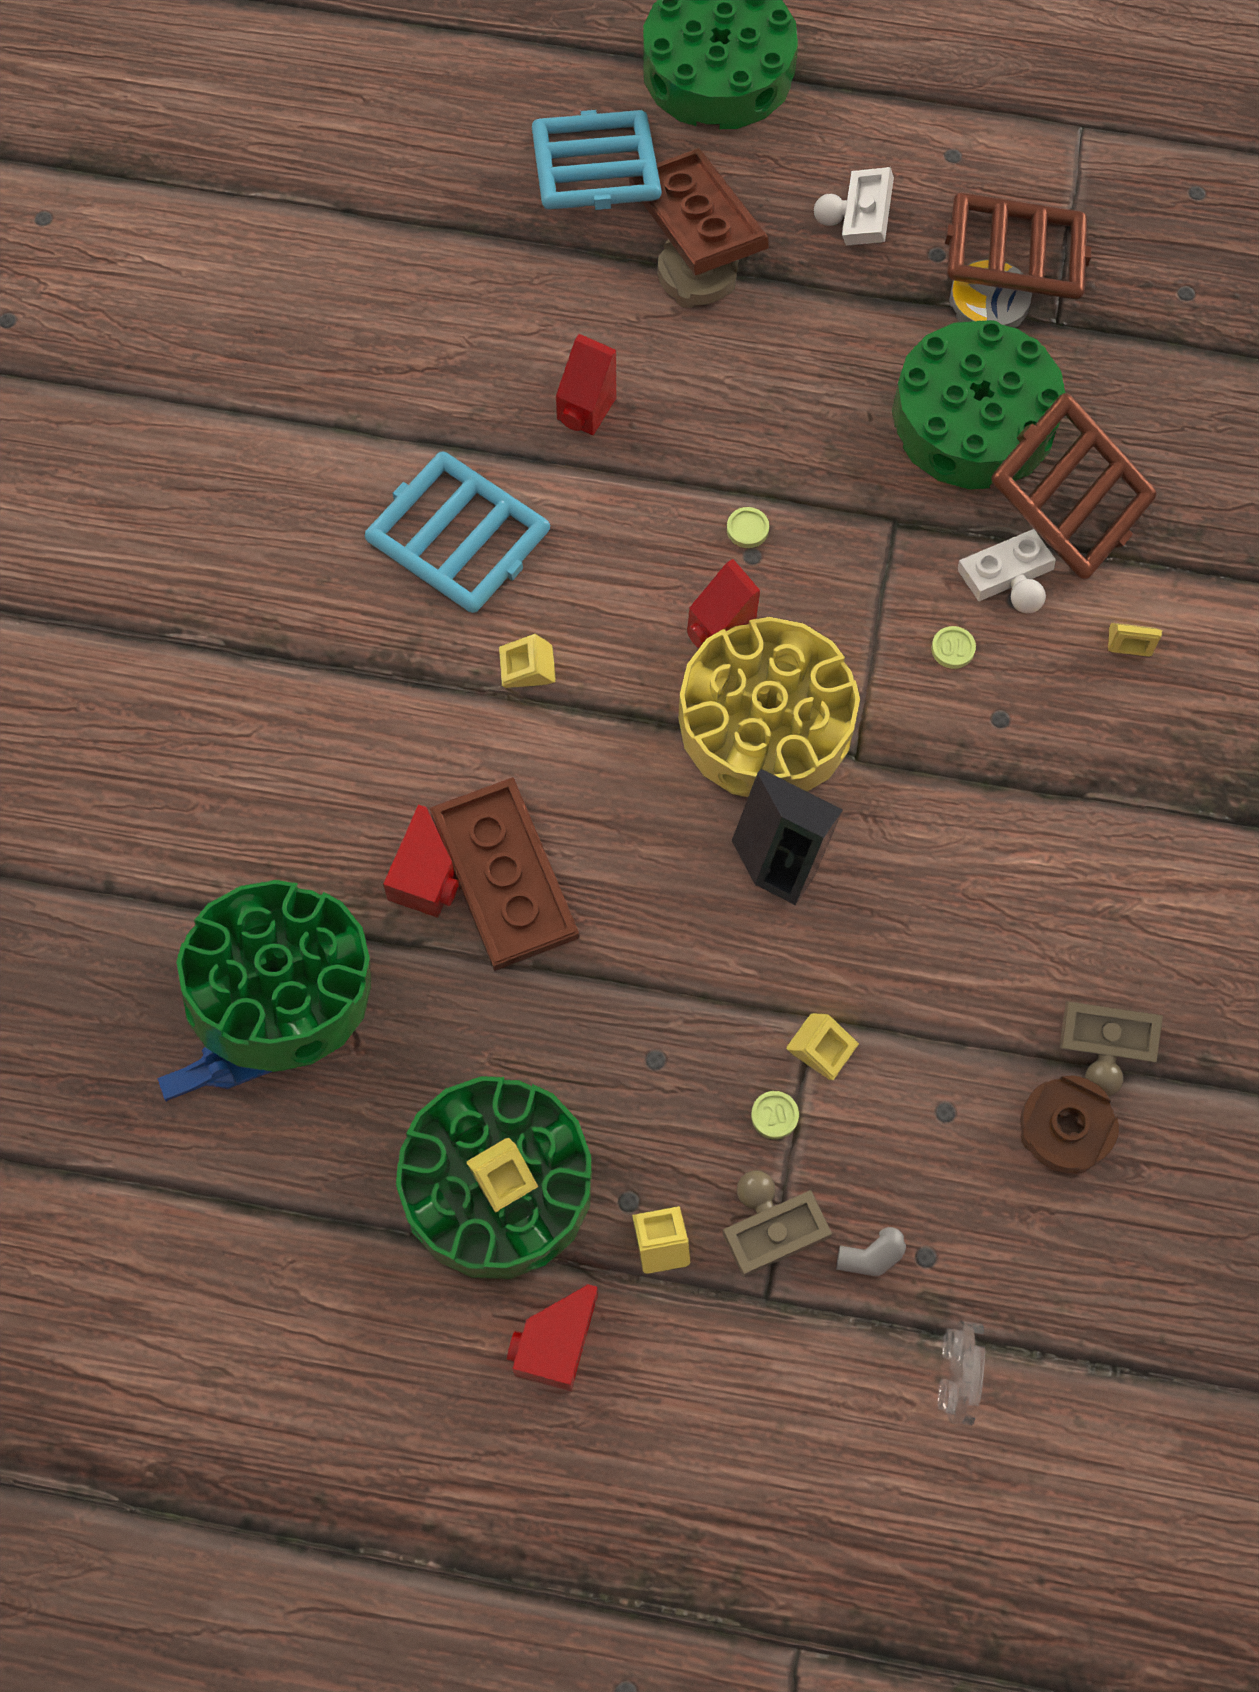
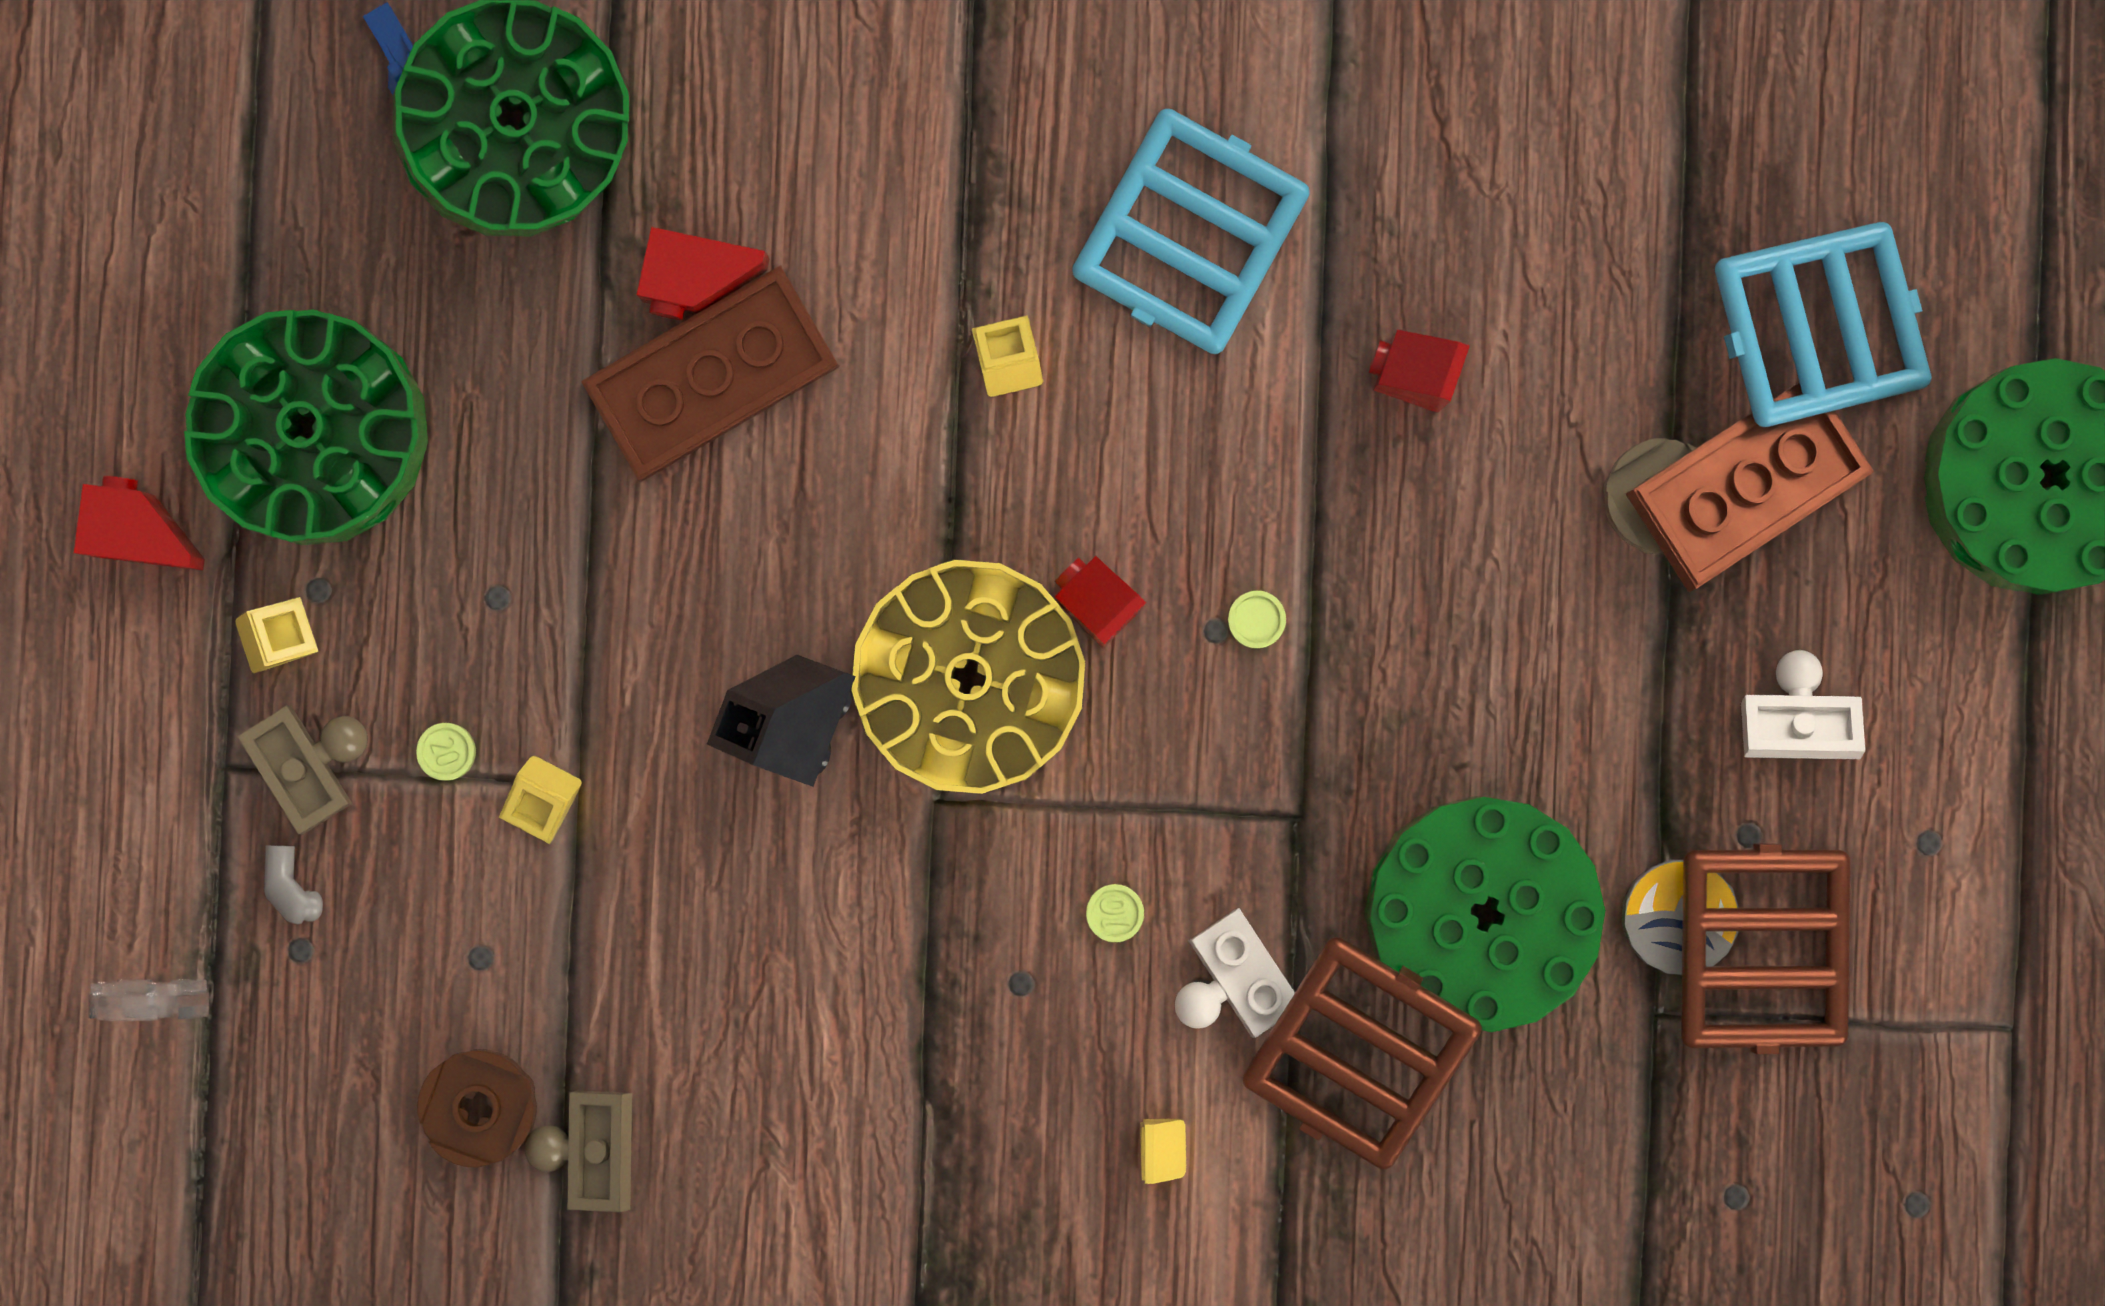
camera: 85 degrees right, 20 degrees up
light yellow slope [467,1138,538,1212] -> none

